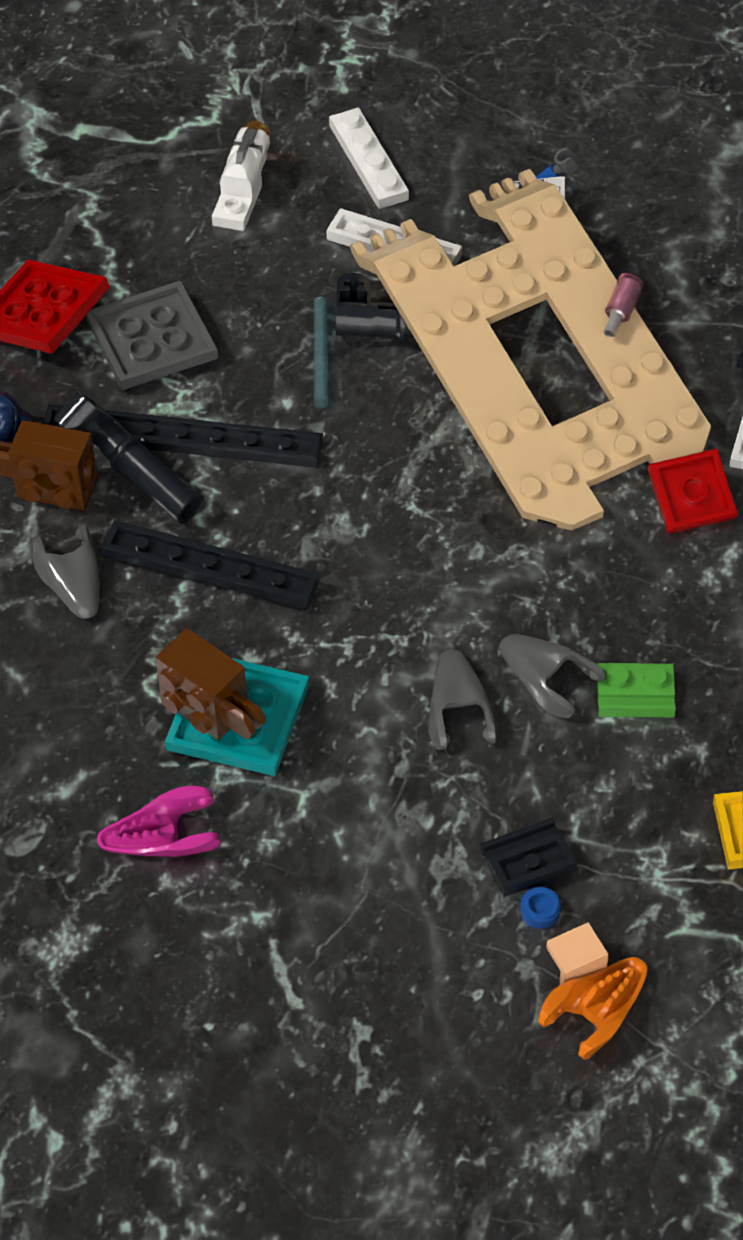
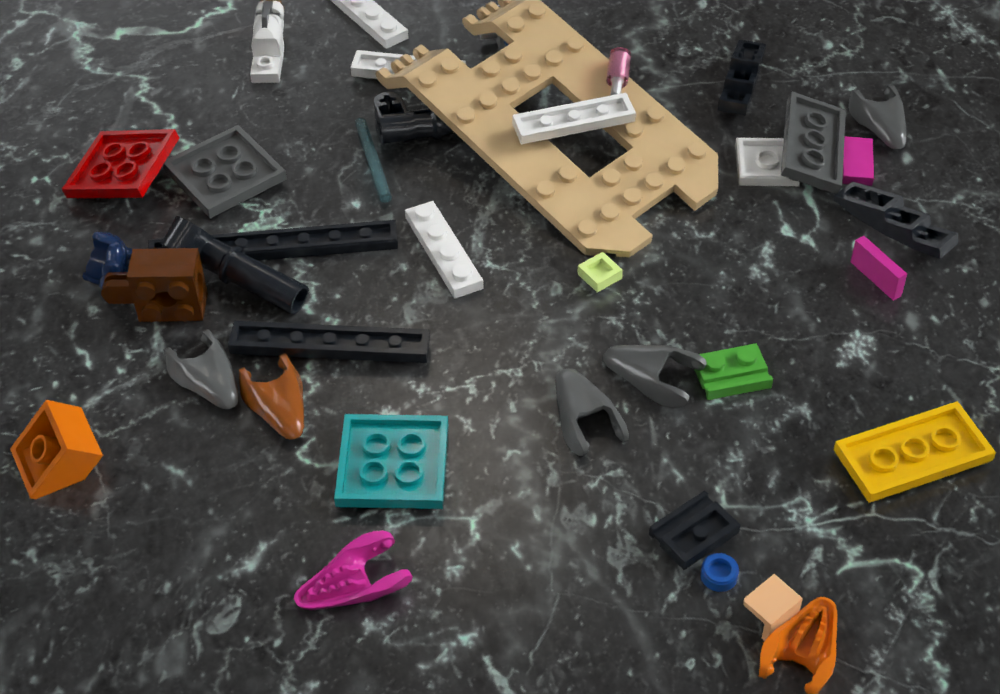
camera: 15 degrees left, 5 degrees down
reddish brown brick [155,628,266,741] -> none
red tile [647,448,738,534] -> none
none -> dark orange animal [239,354,304,440]
none -> white plate [405,201,484,299]
none -> white plate [512,93,636,145]
none -> yellowish green plate [578,252,623,292]

